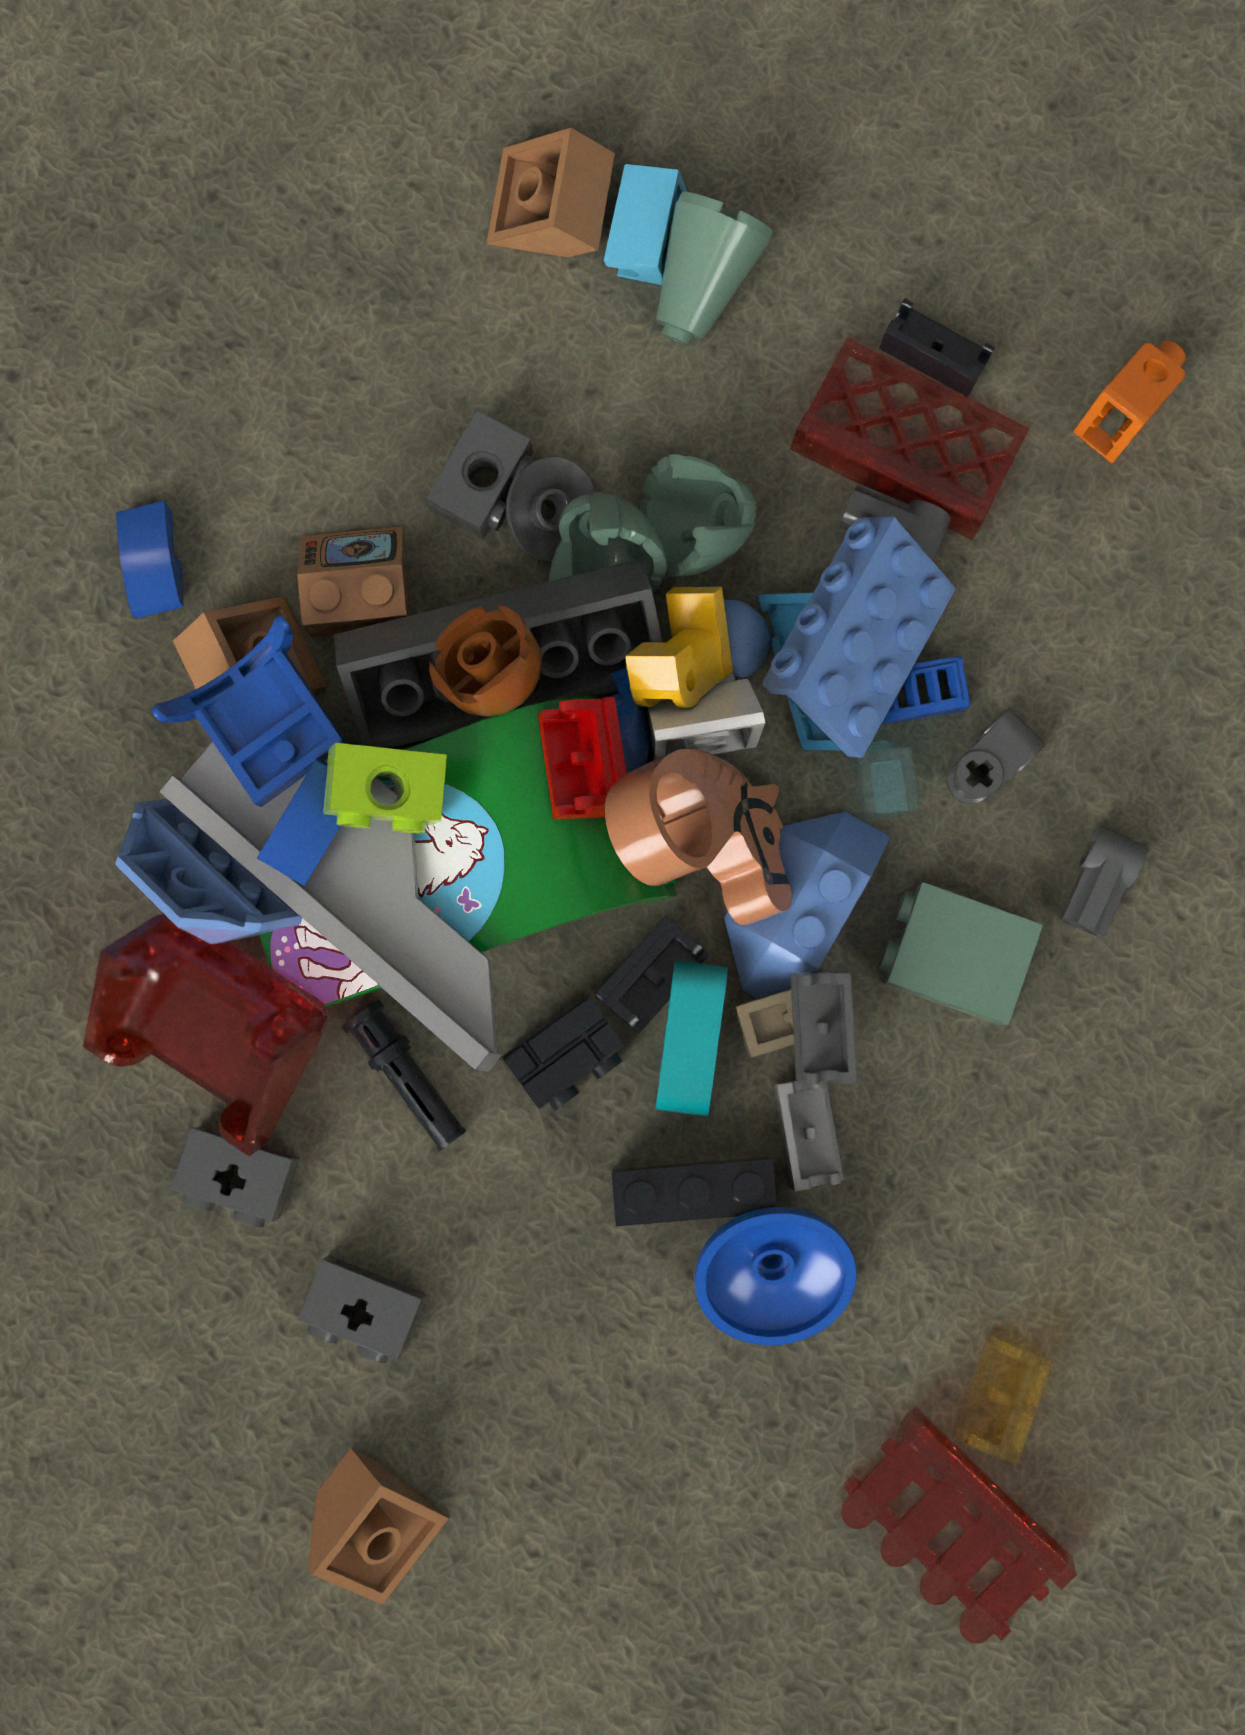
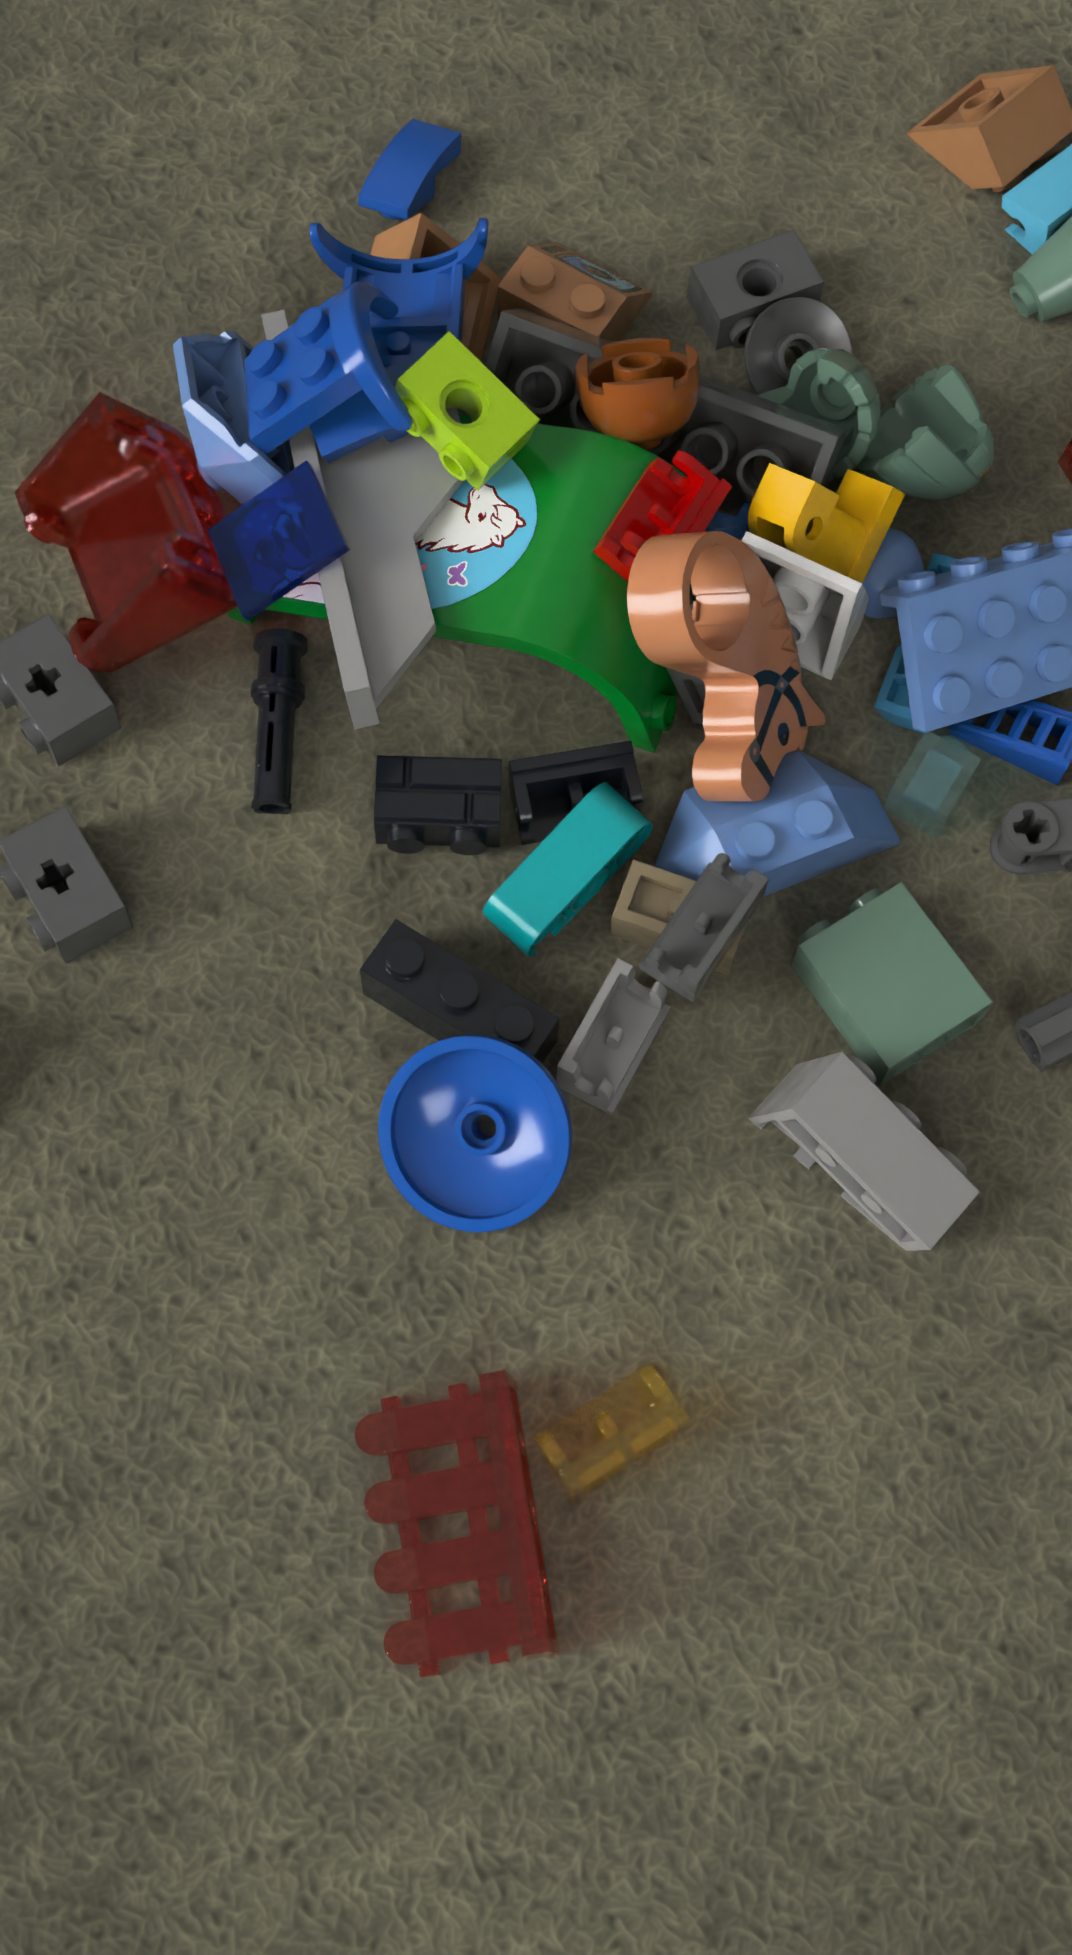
camera: 30 degrees right, 15 degrees down
none -> clear blue piece [207,460,350,621]
none -> blue piece [244,281,413,454]
none -> light grey wedge [748,1052,980,1251]

